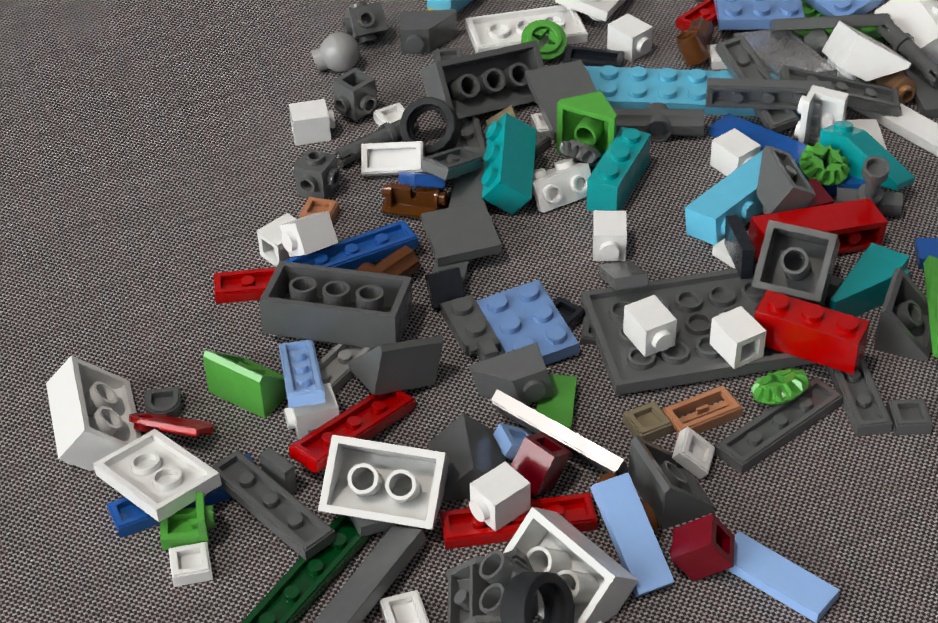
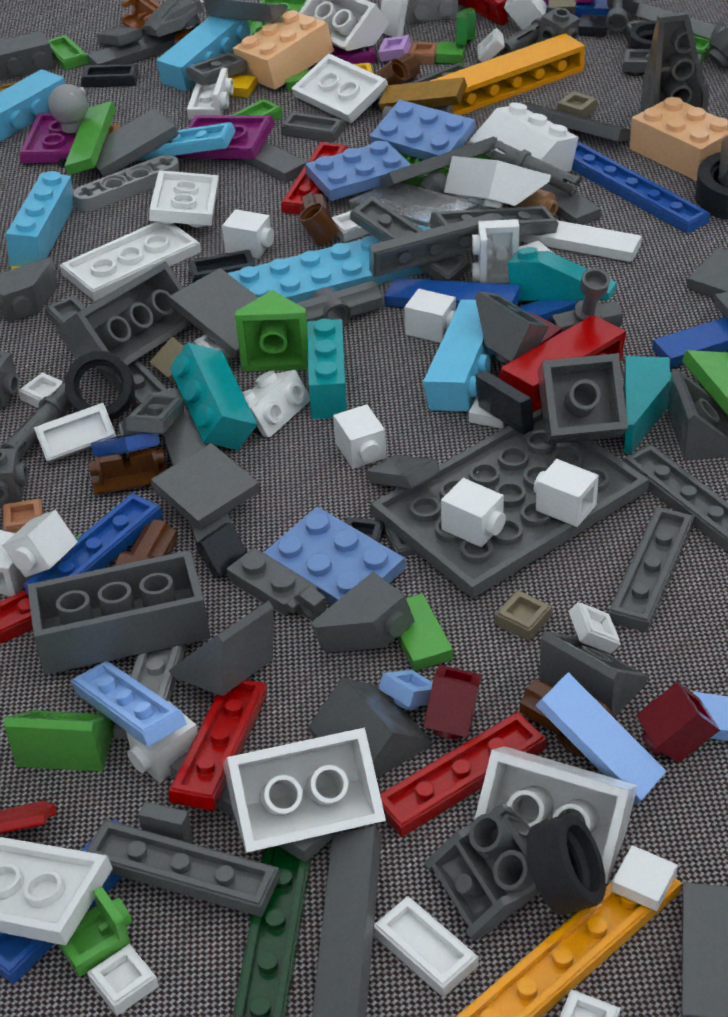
camera: 25 degrees left, 0 degrees up
white brick [469,461,531,532] -> none
tile [491,389,628,475] -> none
bright green gear [521,20,567,63] -> none
dark grey gear [558,140,603,170] -> none
nougat tile [662,385,743,438] -> none
bright green gear [751,368,810,405] -> none
red brick [754,290,870,375] -> none
bright green gear [799,142,850,186] -> none

